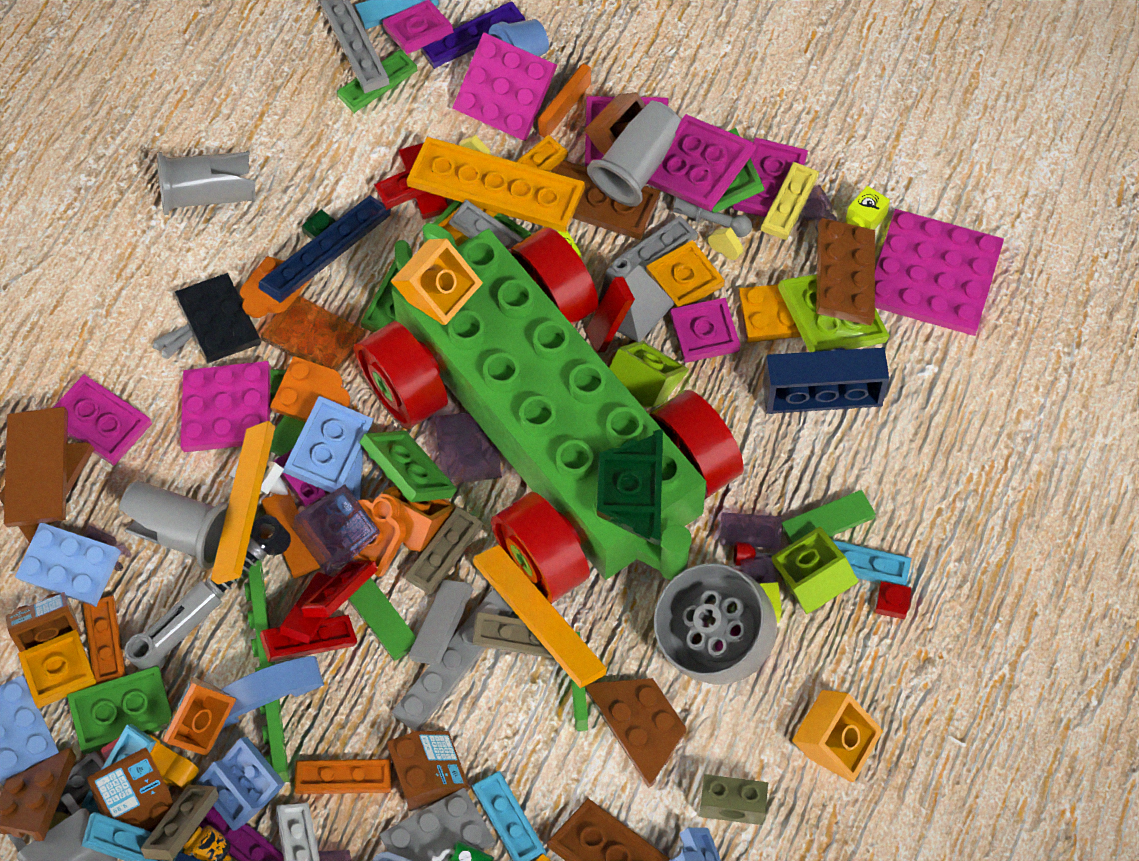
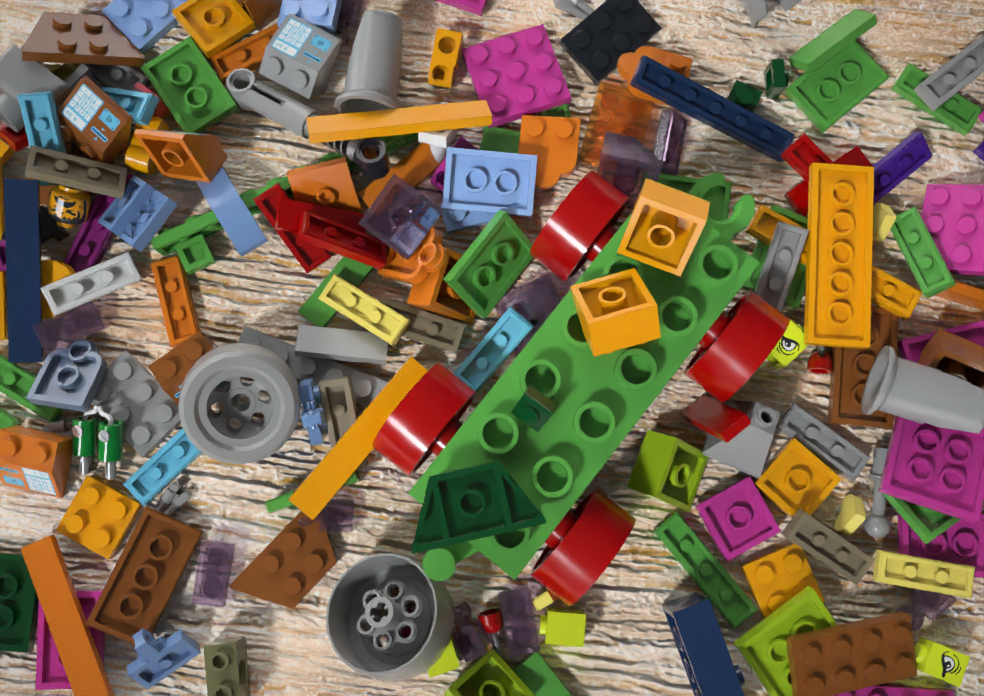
camera: 75 degrees right, 20 degrees up
none -> light grey piece [156,481,192,516]
none -> bright green plate [175,234,217,275]
none -> light grey wheel [178,342,301,464]
none -> clear purple plate [191,540,235,607]
none -> light grey slope [259,13,342,99]
none -> orange plate [287,157,362,213]
none -> medium blue hinge [298,378,328,446]
none -> plate [298,499,354,533]
none -> light yellow tile [318,273,411,347]
none -> light orange leg [428,28,464,89]
none -> medium azure tile [453,307,534,393]
none -> dark green plate [511,385,558,432]
none -> light yellow tile [532,590,559,612]
none -> neon yellow brick [539,607,586,647]
none -> light orange slope [570,268,661,357]
none -> slope [596,132,663,210]
none -> clear purple plate [651,109,688,175]
none -> bright green tile [653,511,758,630]
none -> dark green plate [764,59,789,99]
none -> dark tan plate [781,508,875,585]
none -> bright green tile [784,40,890,134]
none -> bright green tile [789,9,877,73]
none -> red hinge [807,346,833,374]
none -> dark purple tile [872,132,933,205]
none -> bright green tile [890,206,957,299]

